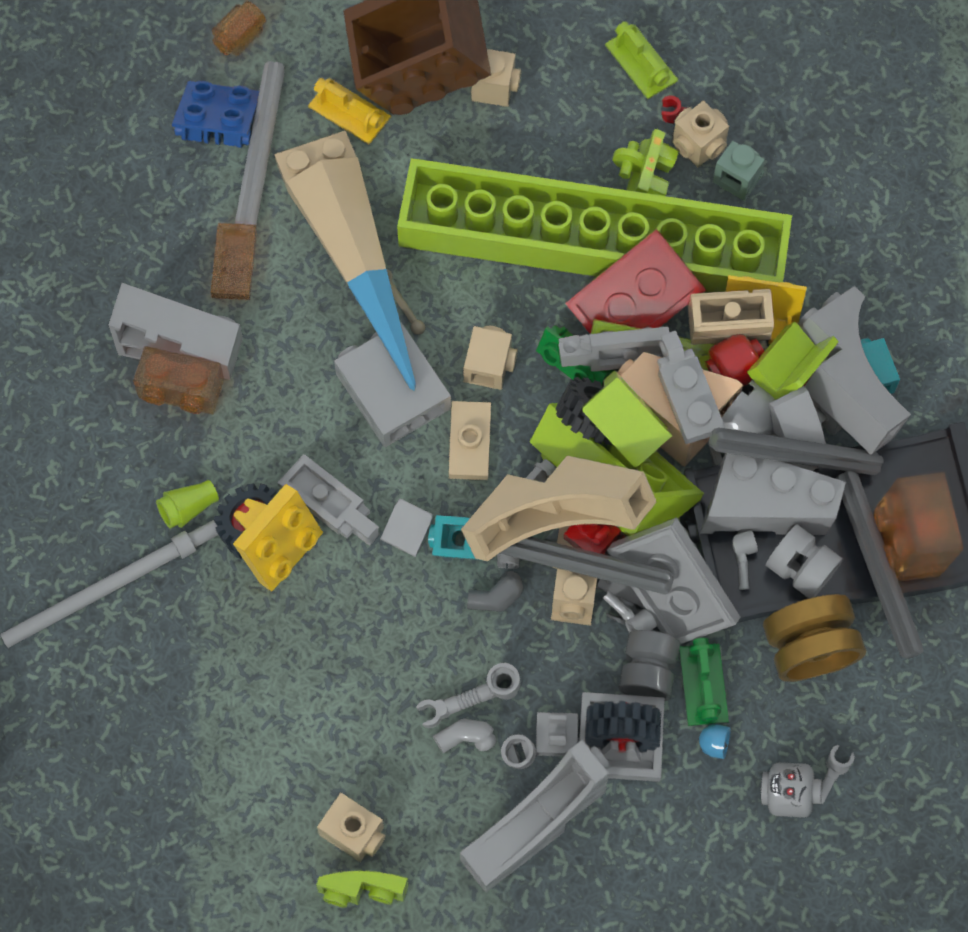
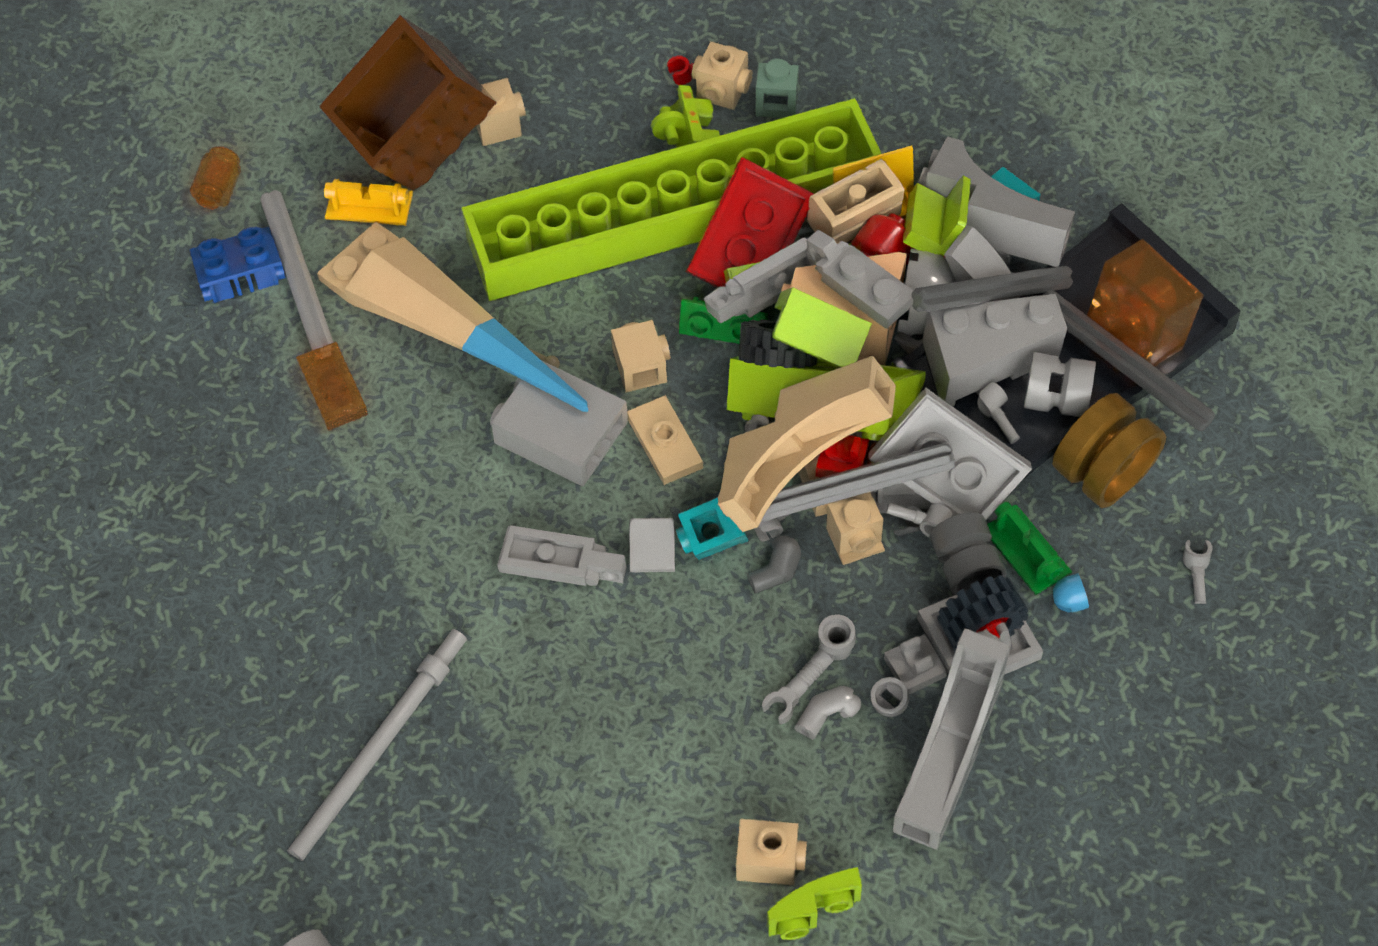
camera: 25 degrees left, 10 degrees down
light grey wedge [108,283,243,380] -> none
clear orange brick [133,346,224,415] -> none
lime cone [156,480,219,529] -> none
yellow plate [214,483,323,592] -> none
lime hinge [605,21,678,100] -> none
light grey head [761,762,822,818] -> none

